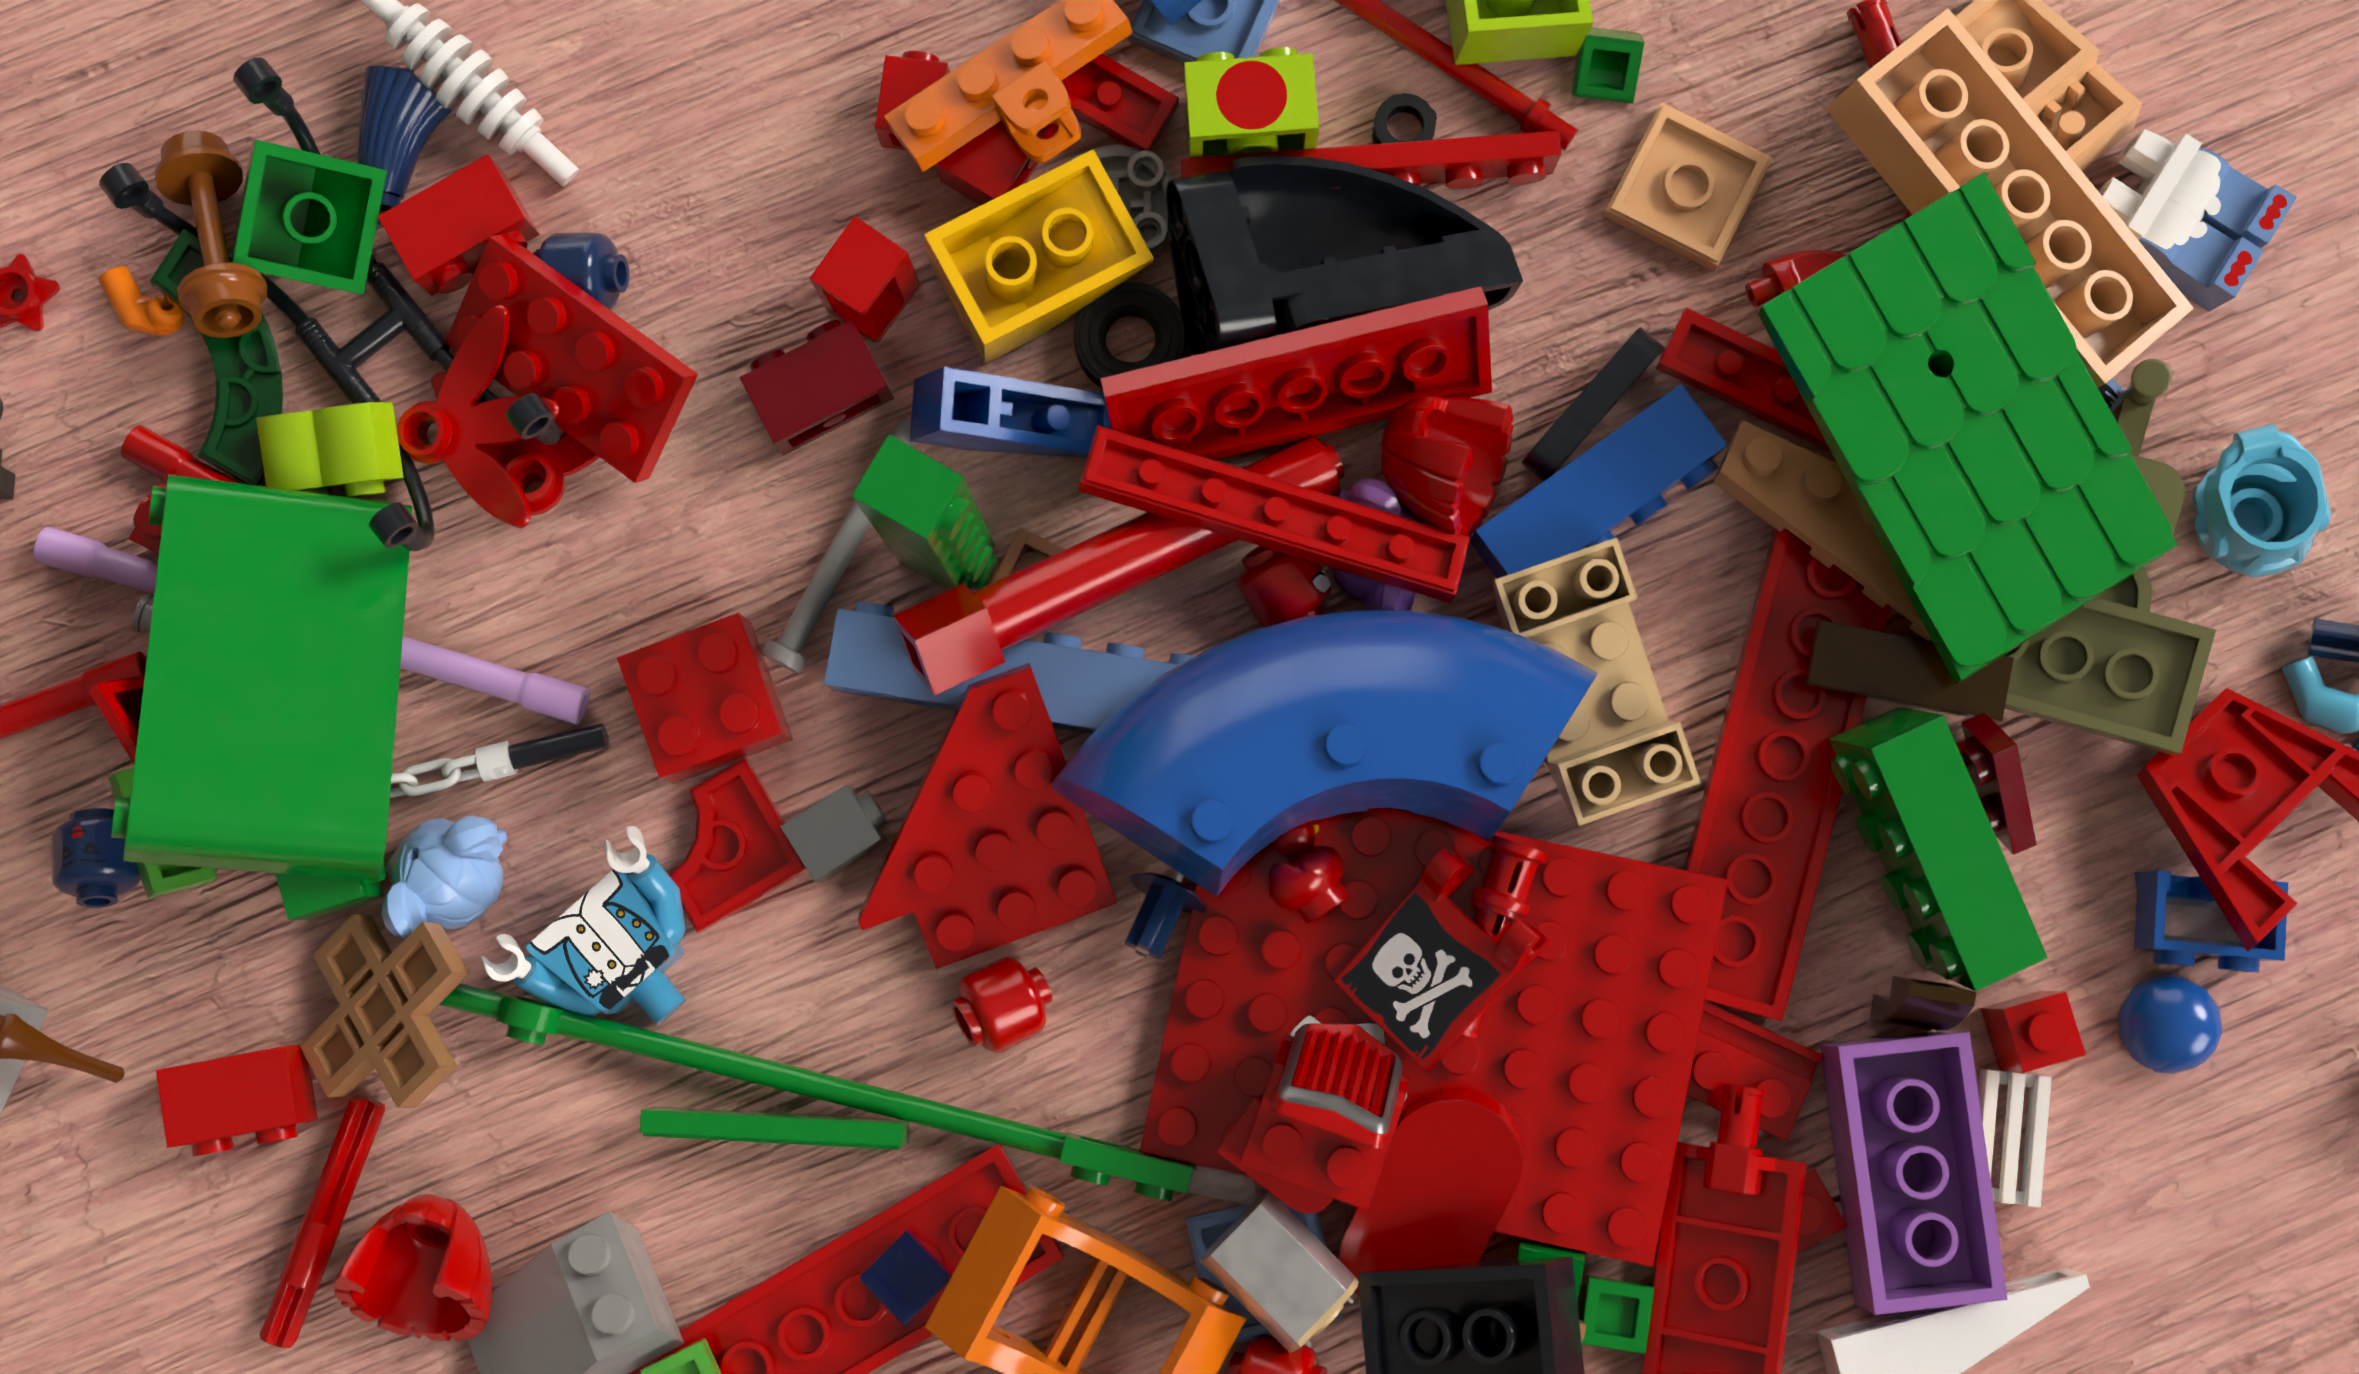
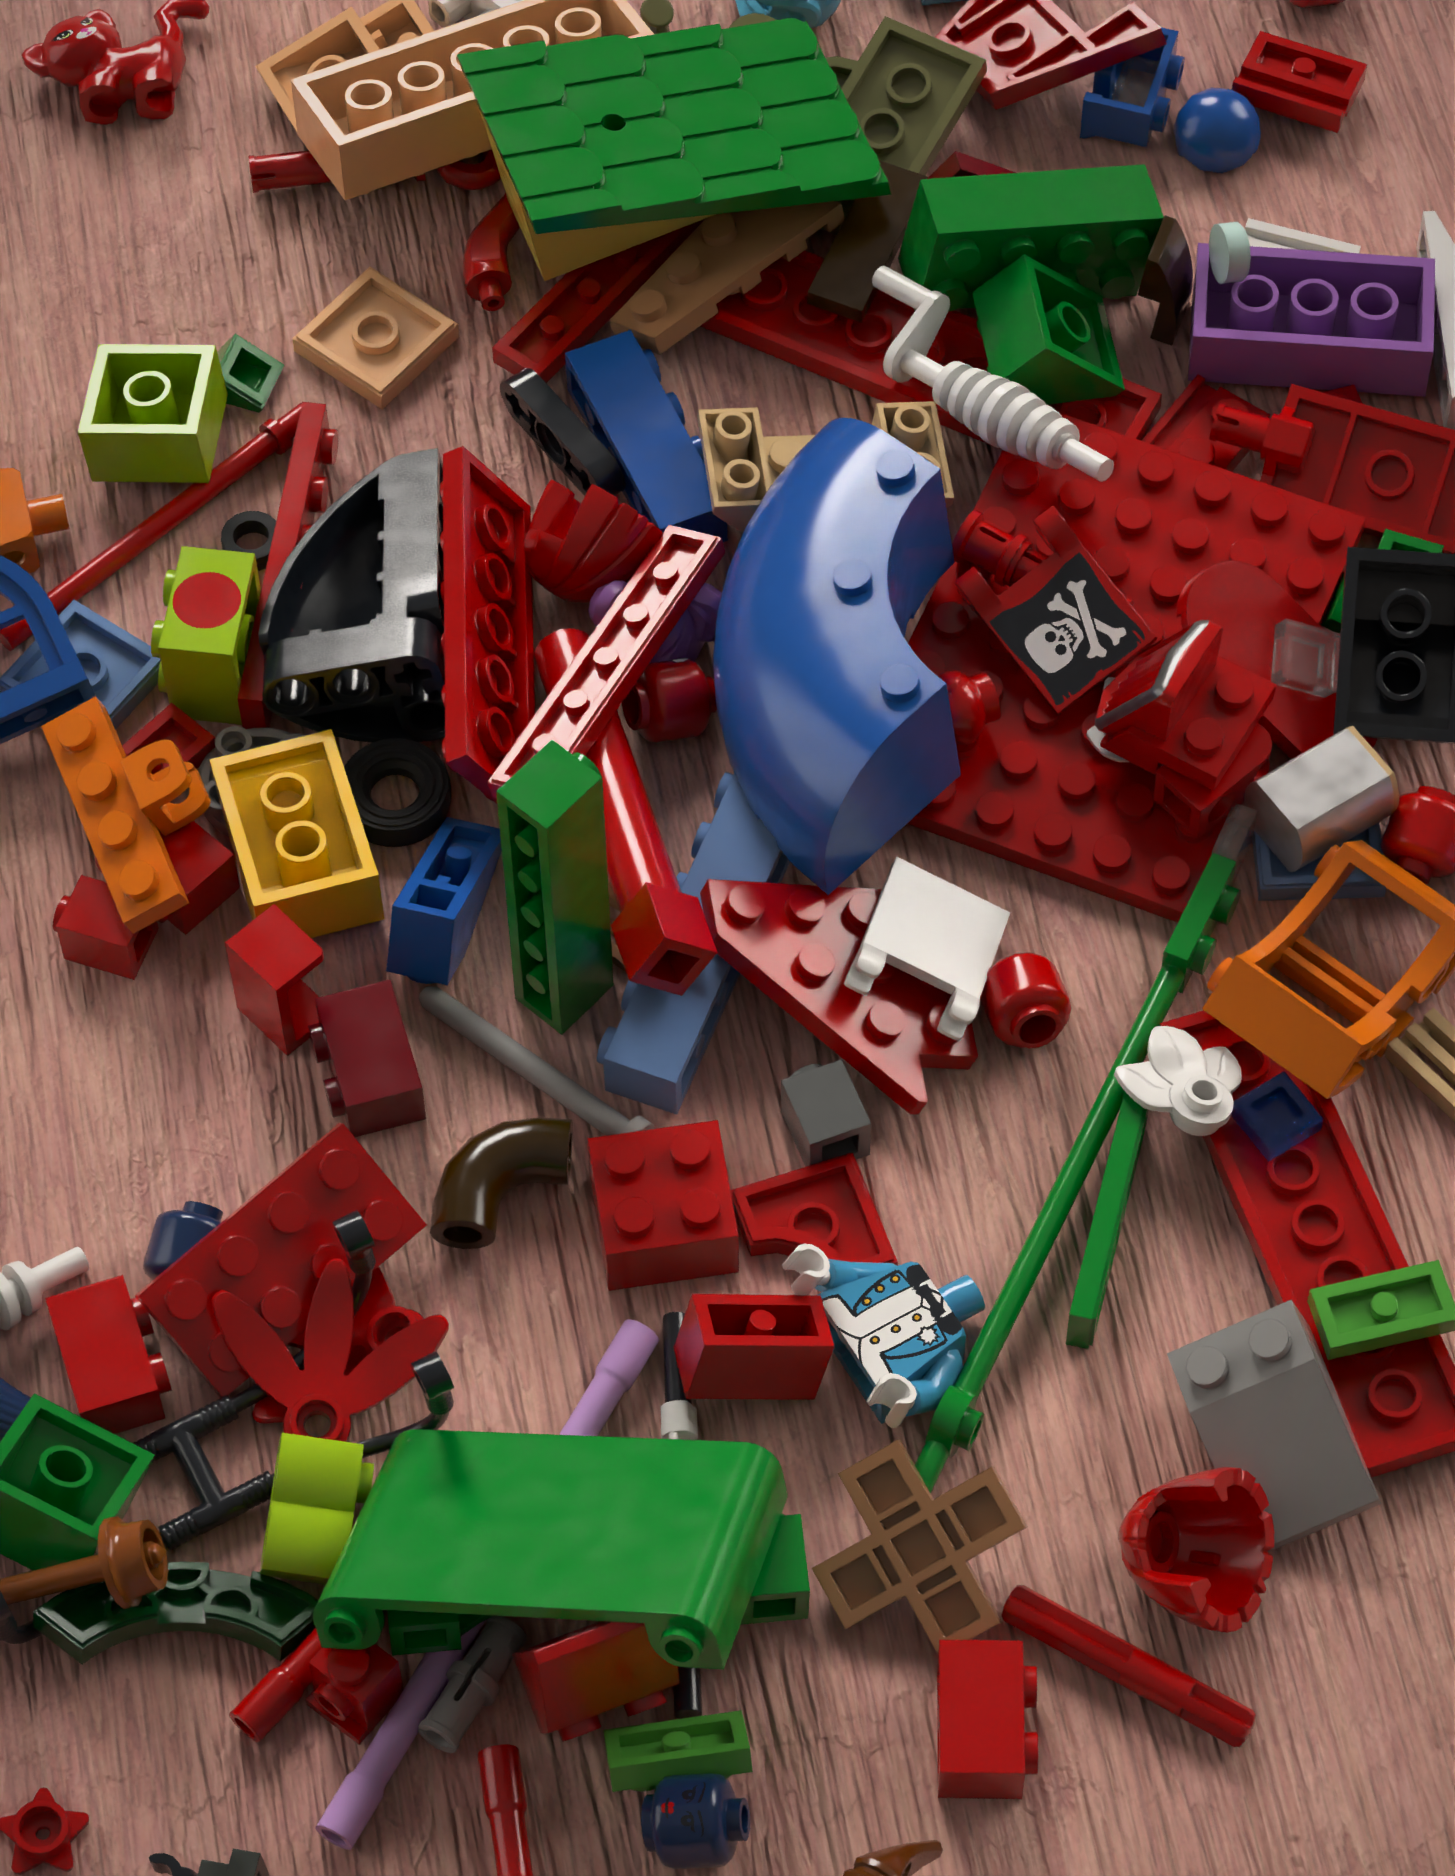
camera: 80 degrees left, 25 degrees down
orange arm [98,266,185,337] -> none
light blue hair [381,815,507,939] -> none
dark blue piece [1124,868,1205,959] -> none
red brick [1980,991,2086,1073] -> none
none -> dark brown cylinder [430,1117,573,1249]
none -> red brick [674,1294,835,1400]
none -> white flag [844,857,1011,1041]
none -> white piece [872,266,1114,482]
none -> green slope [972,254,1125,405]
none -> white plate [1114,1026,1242,1136]
none -> light aqua tile [1209,222,1251,284]
none -> red plate [1232,31,1368,133]
none -> clear tile [1271,619,1340,698]

